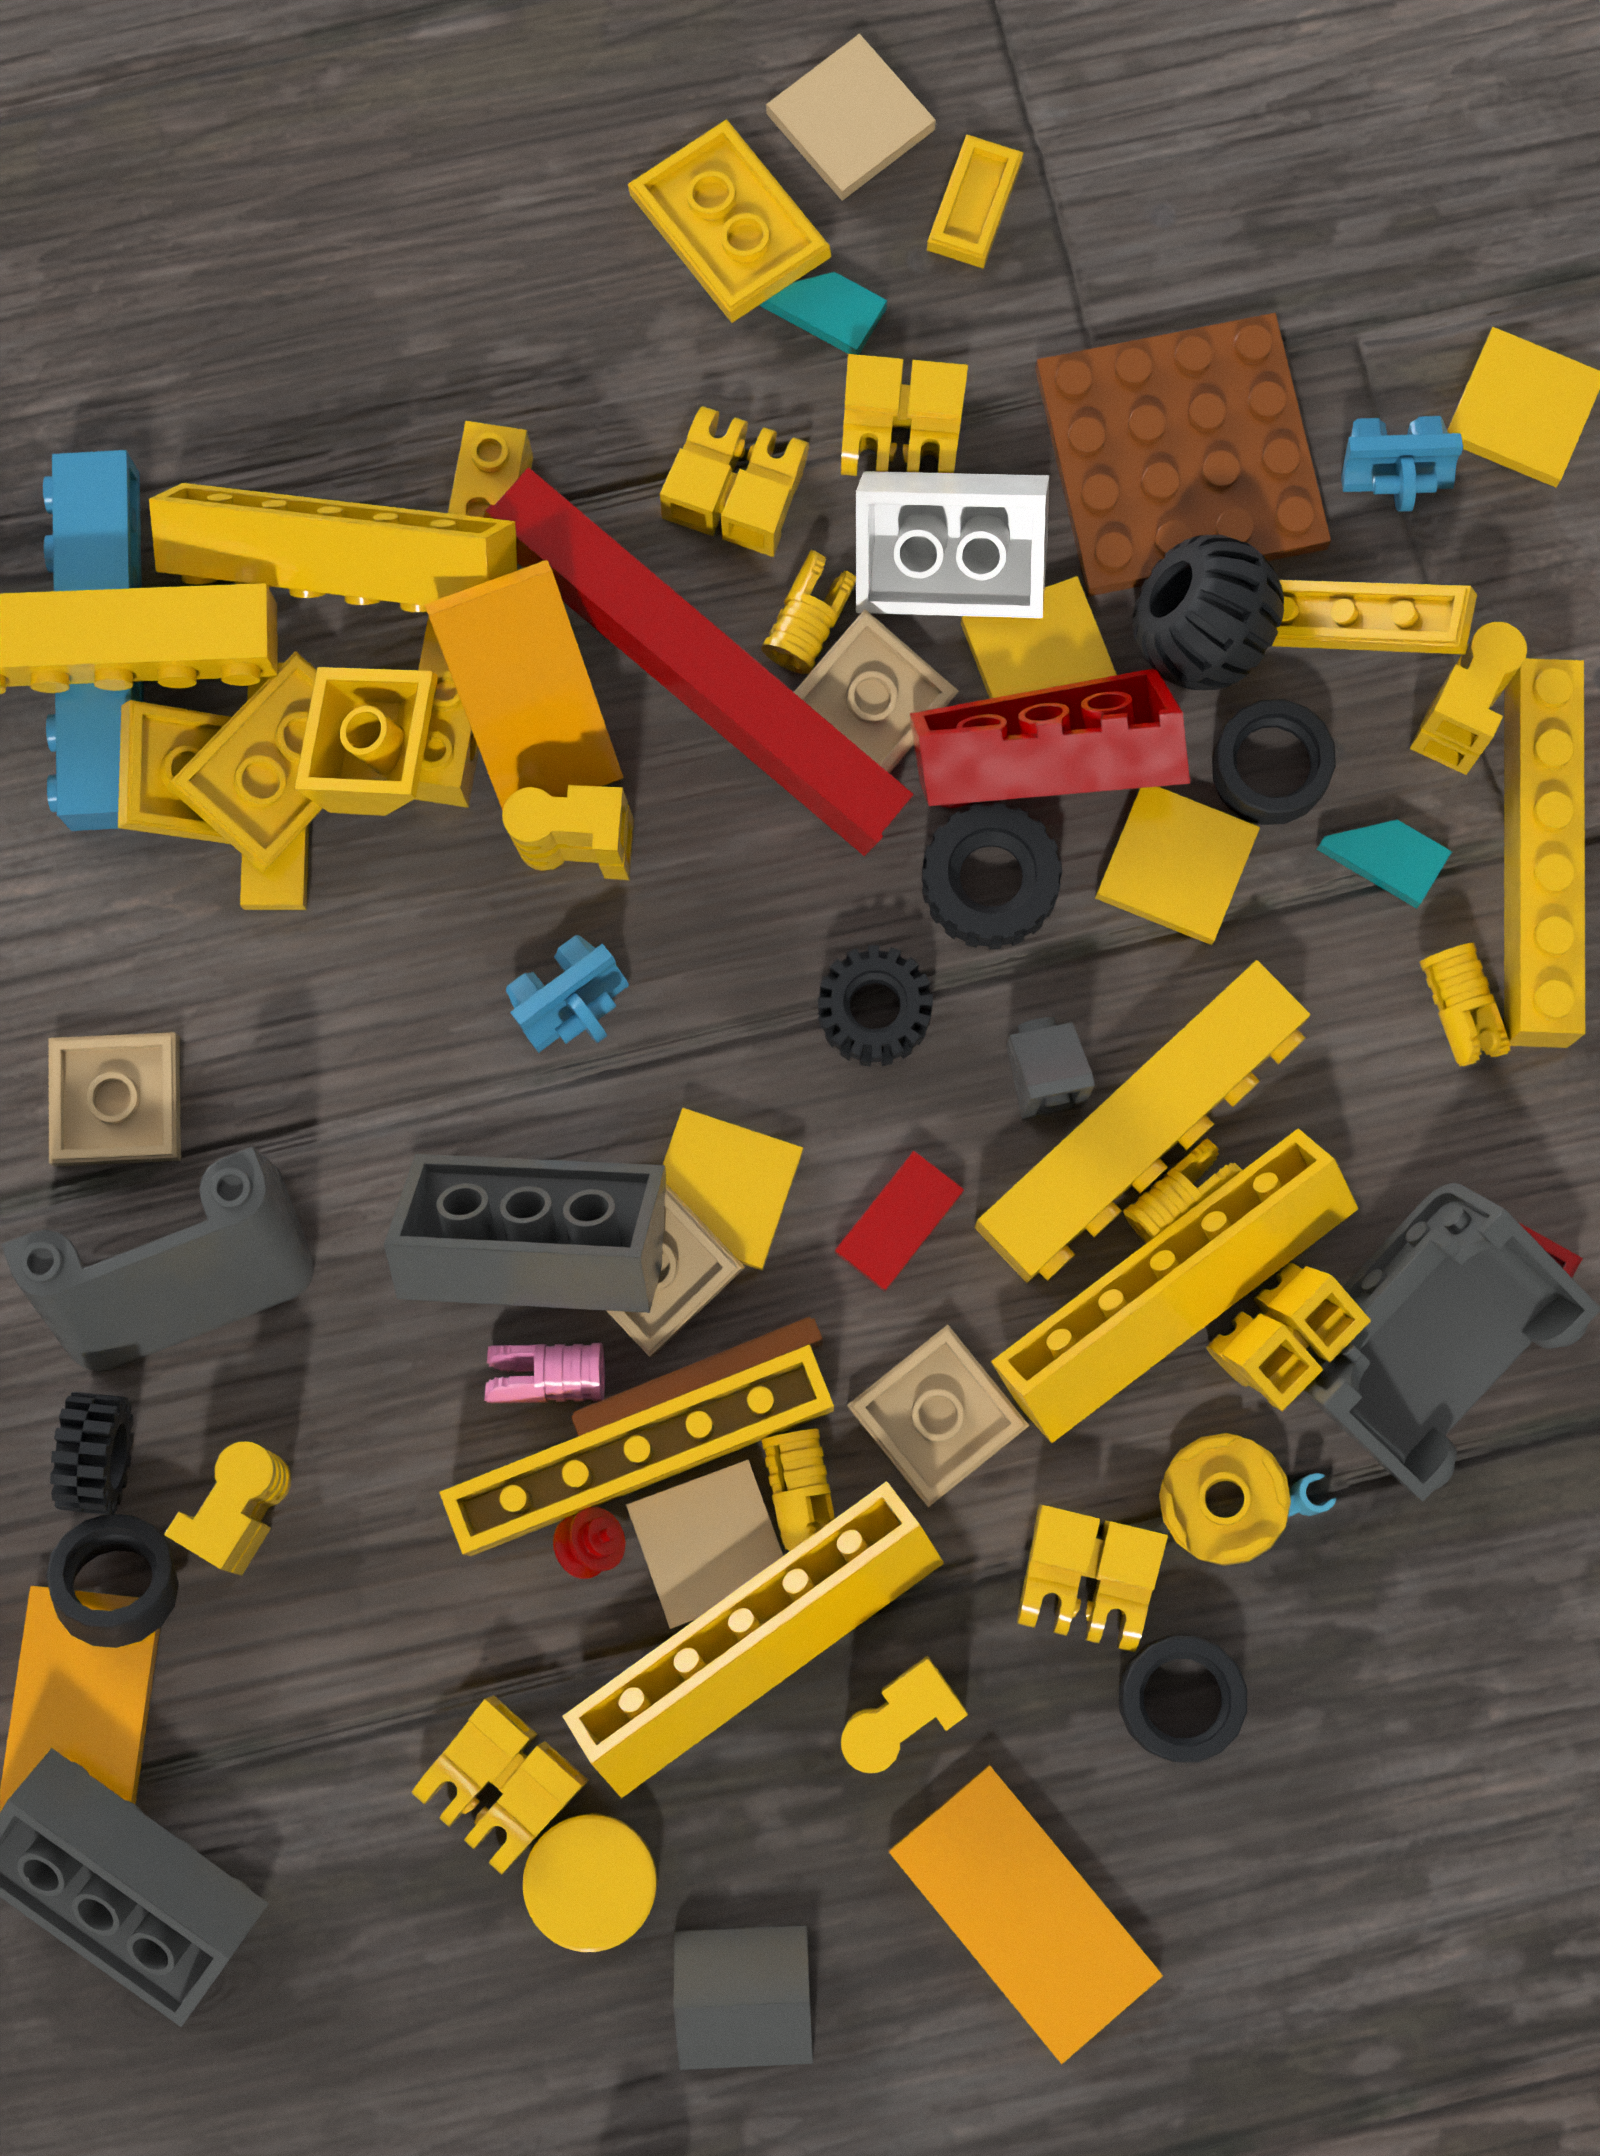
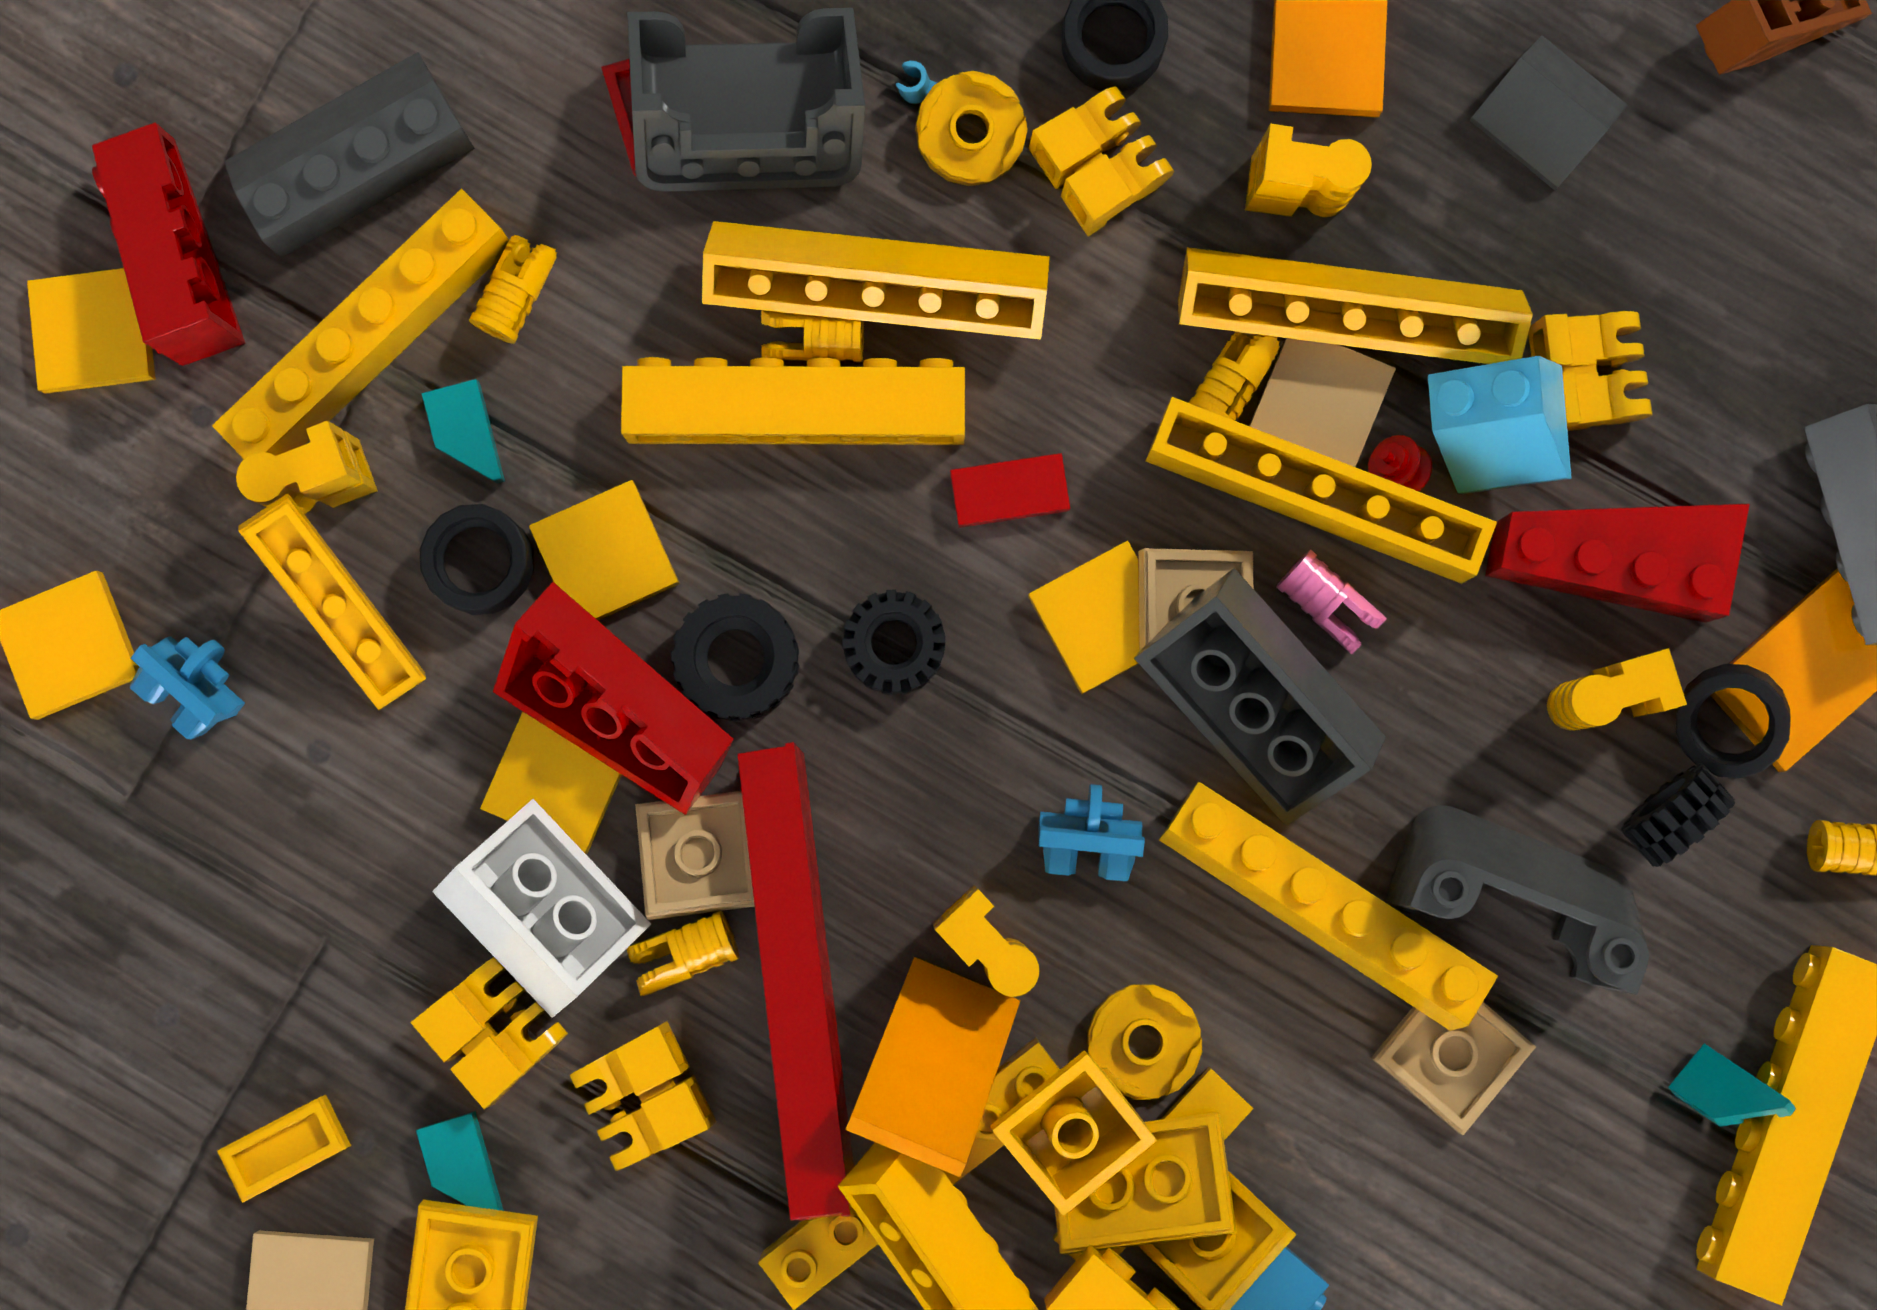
camera: 140 degrees left, 5 degrees up
yellow tile [523,1813,658,1952] -> none
dark orange tile [571,1317,823,1436] -> none
tan tile [847,1325,1029,1508] -> none
dark grey slope [1006,1017,1095,1120] -> none
dark orange plate [1035,313,1331,597] -> none
black wheel [1132,535,1284,690] -> none
yellow legs [1206,1263,1371,1411] -> none
none -> yellow tile [1087,984,1202,1100]
none -> yellow brick [1159,782,1498,1031]
none -> medium azure slope [1428,355,1572,494]
none -> red wedge [1485,504,1750,623]

